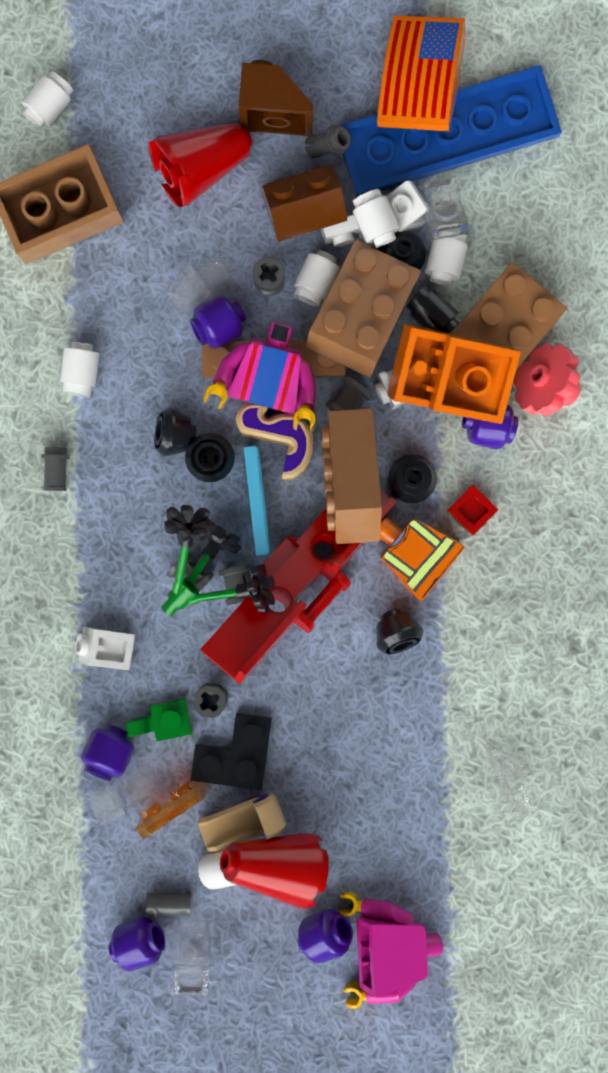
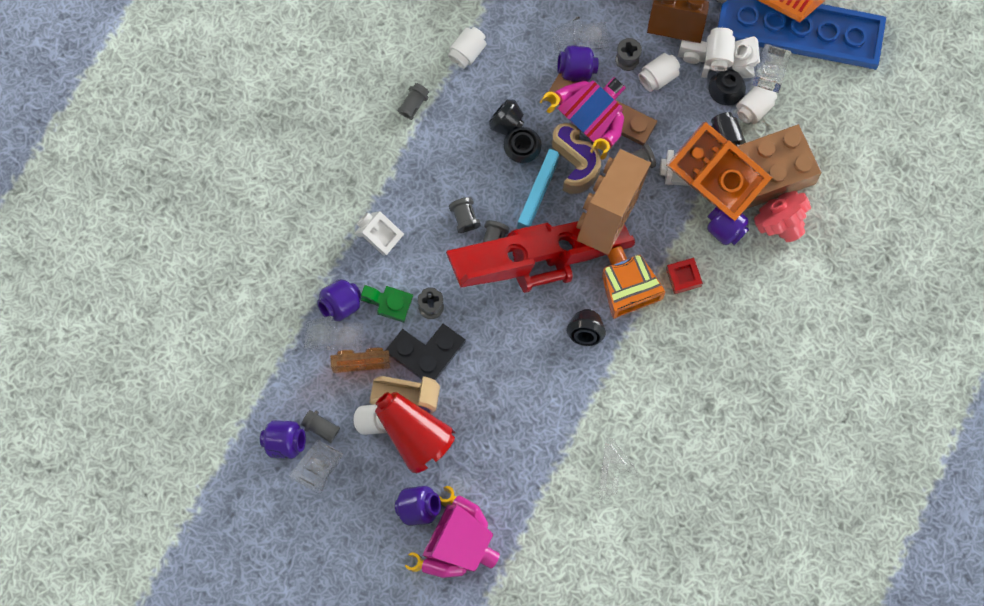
camera: 25 degrees right, 15 degrees down
black plant [161,505,275,616] -> none
medium nougat brick [305,240,421,378] -> none
black cone [388,455,437,503] -> none

